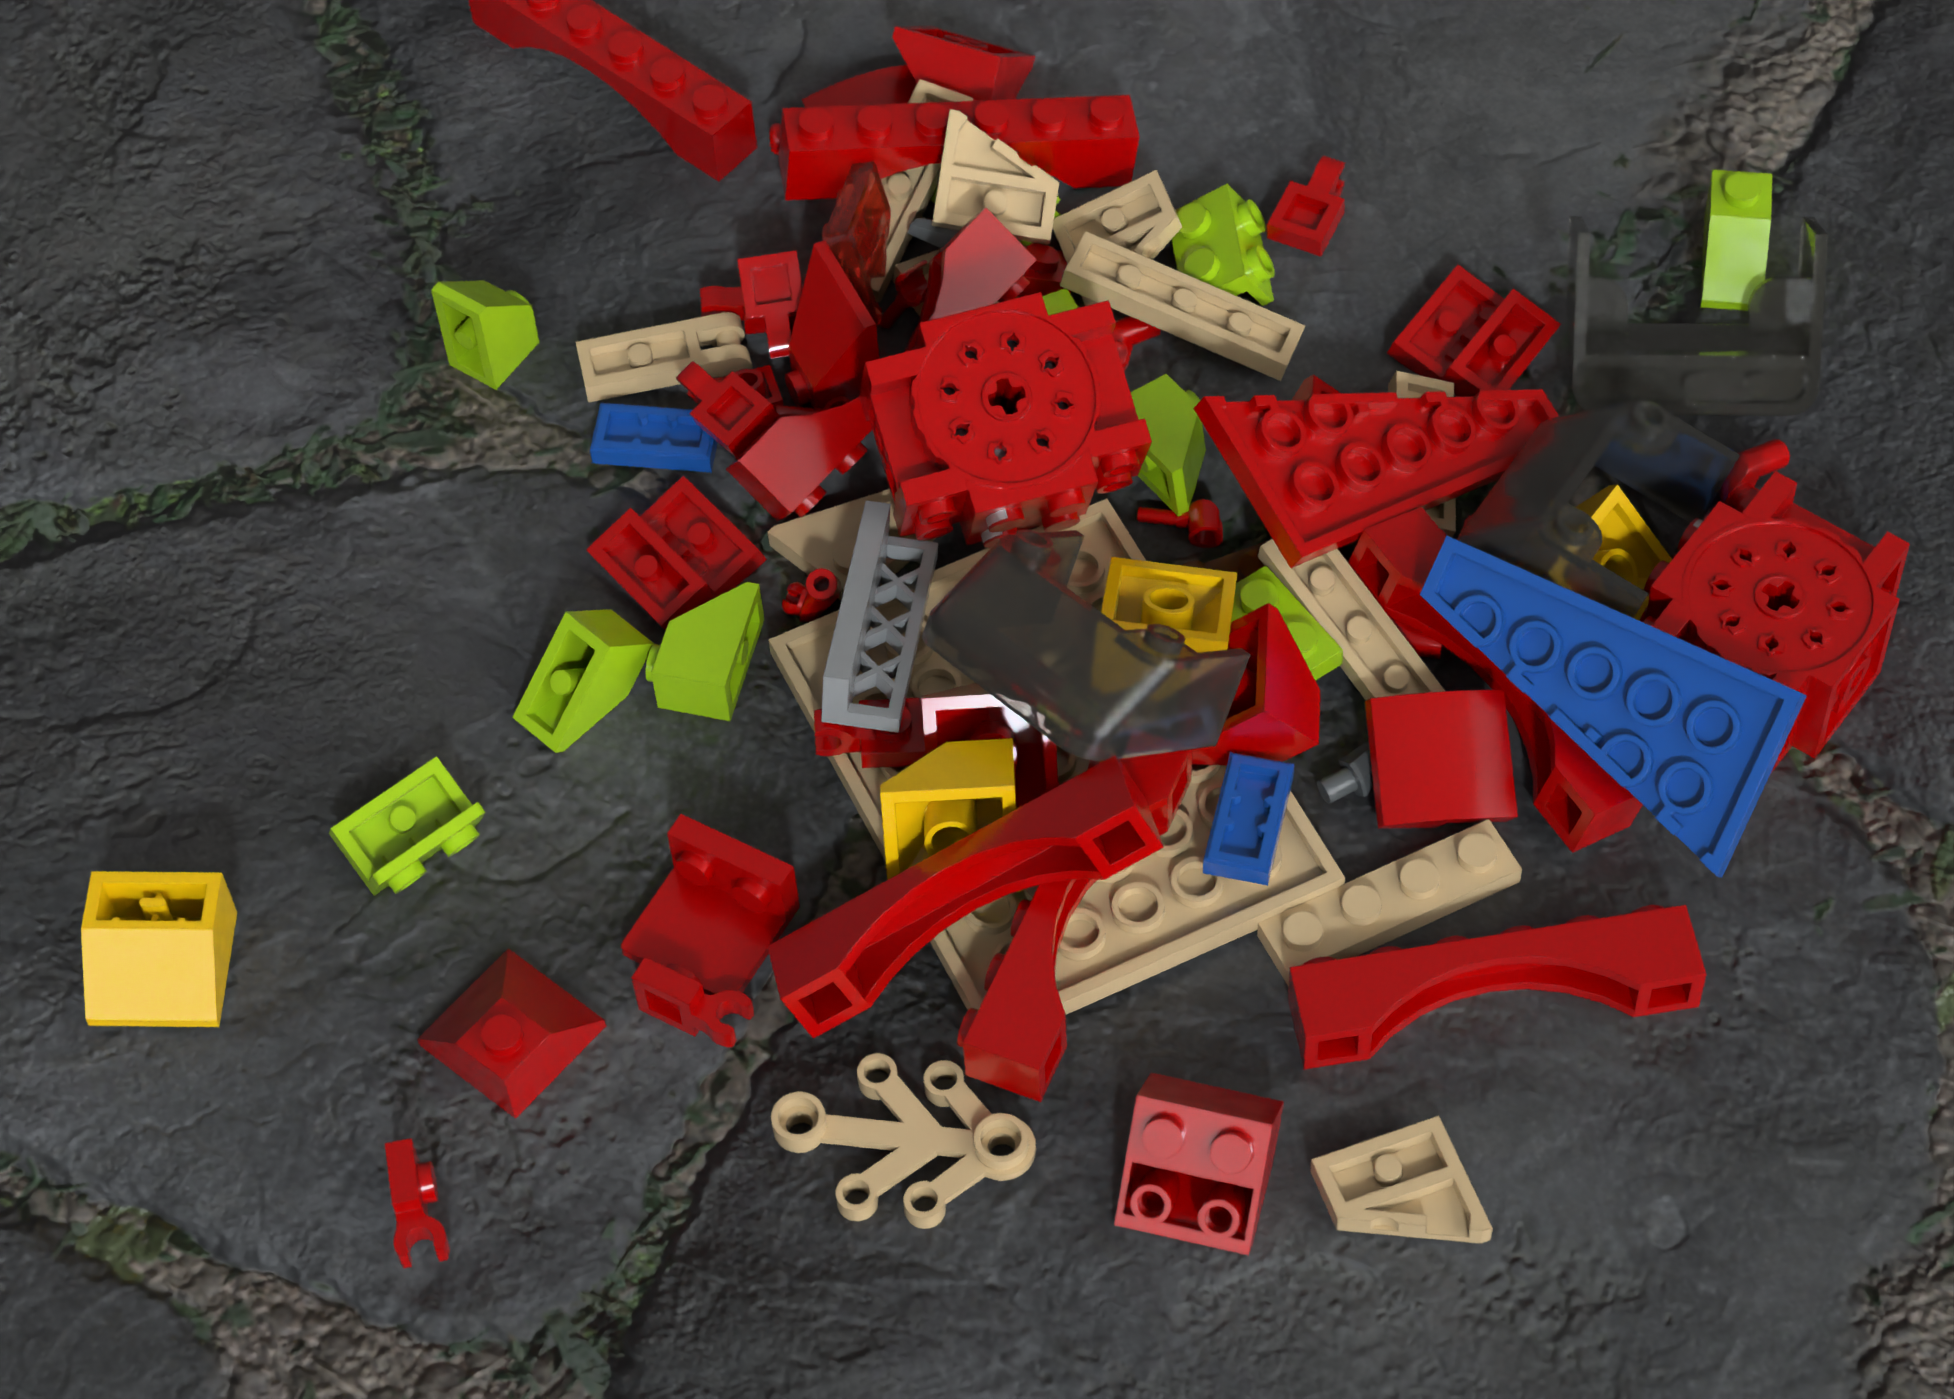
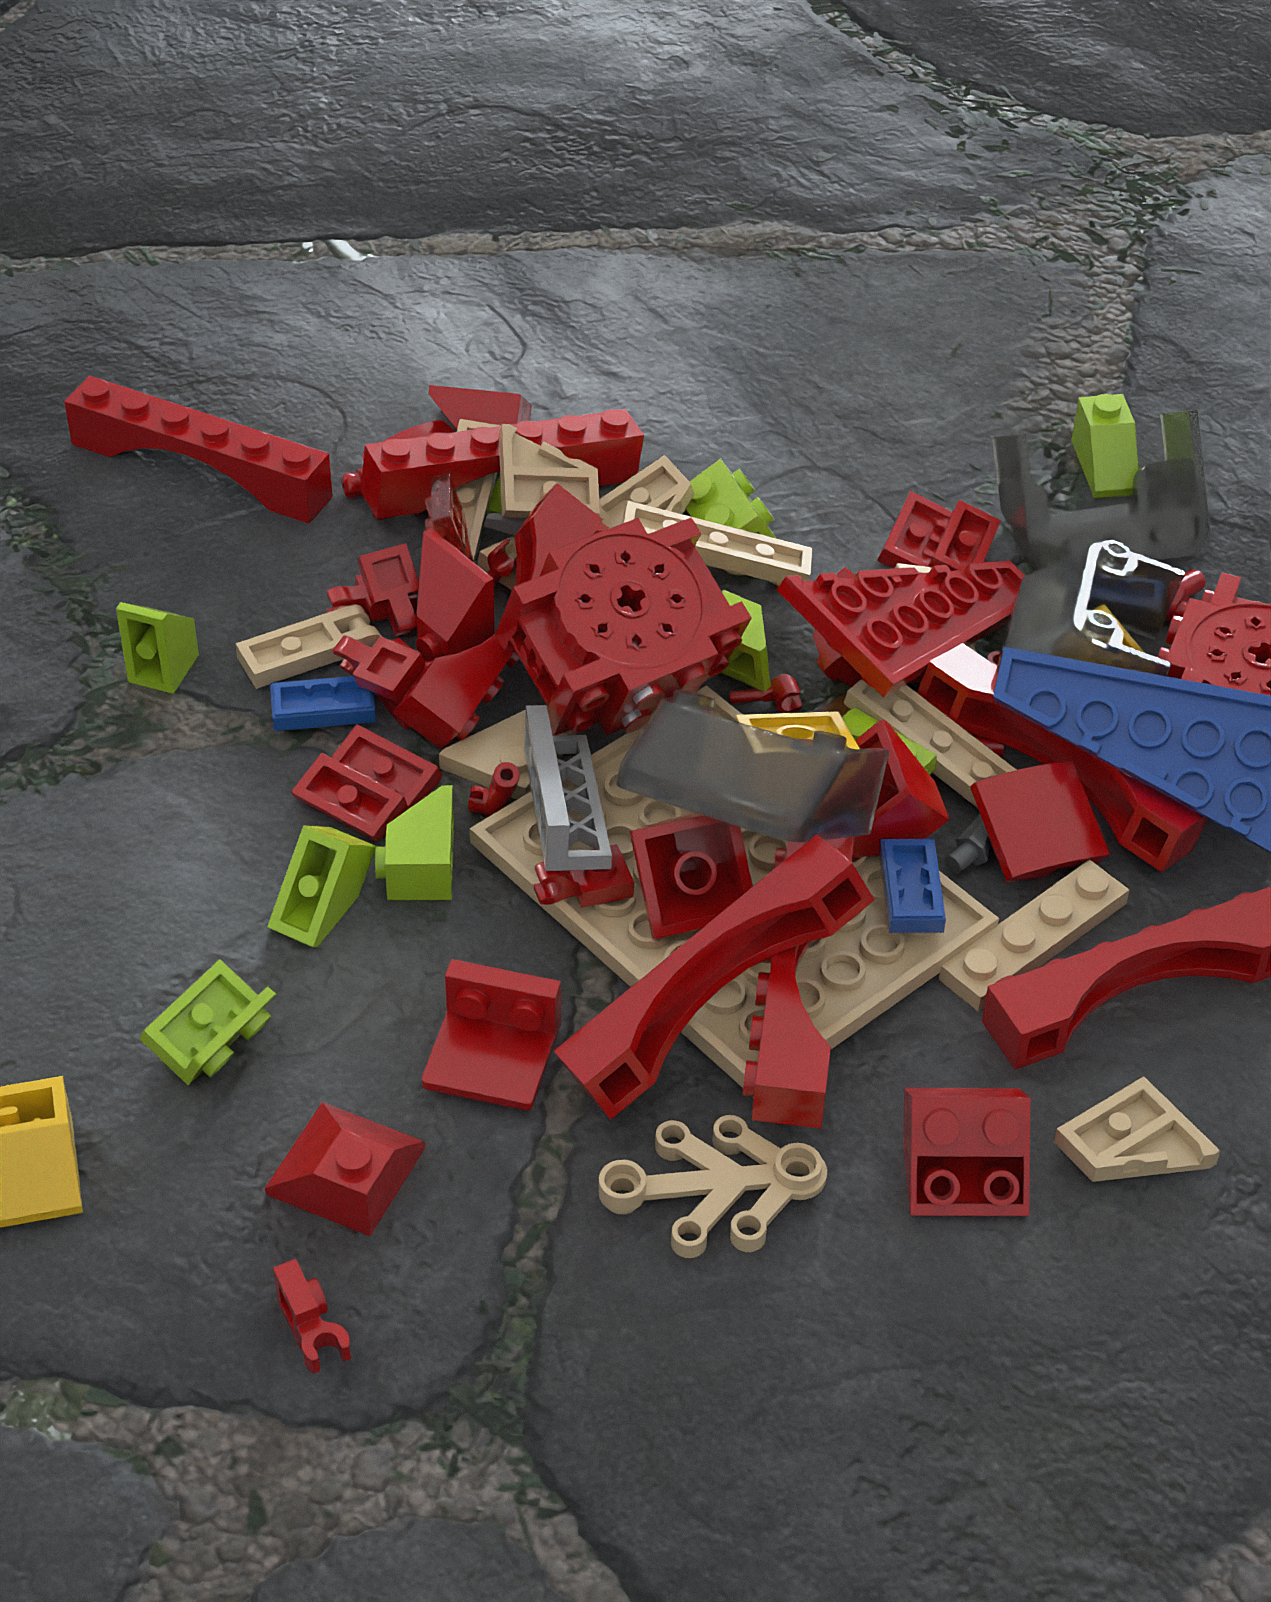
camera: 20 degrees left, 10 degrees down
red plate [631,957,754,1047] -> none
yellow slope [880,738,1021,892] -> none
red plate [1267,155,1345,257] -> none

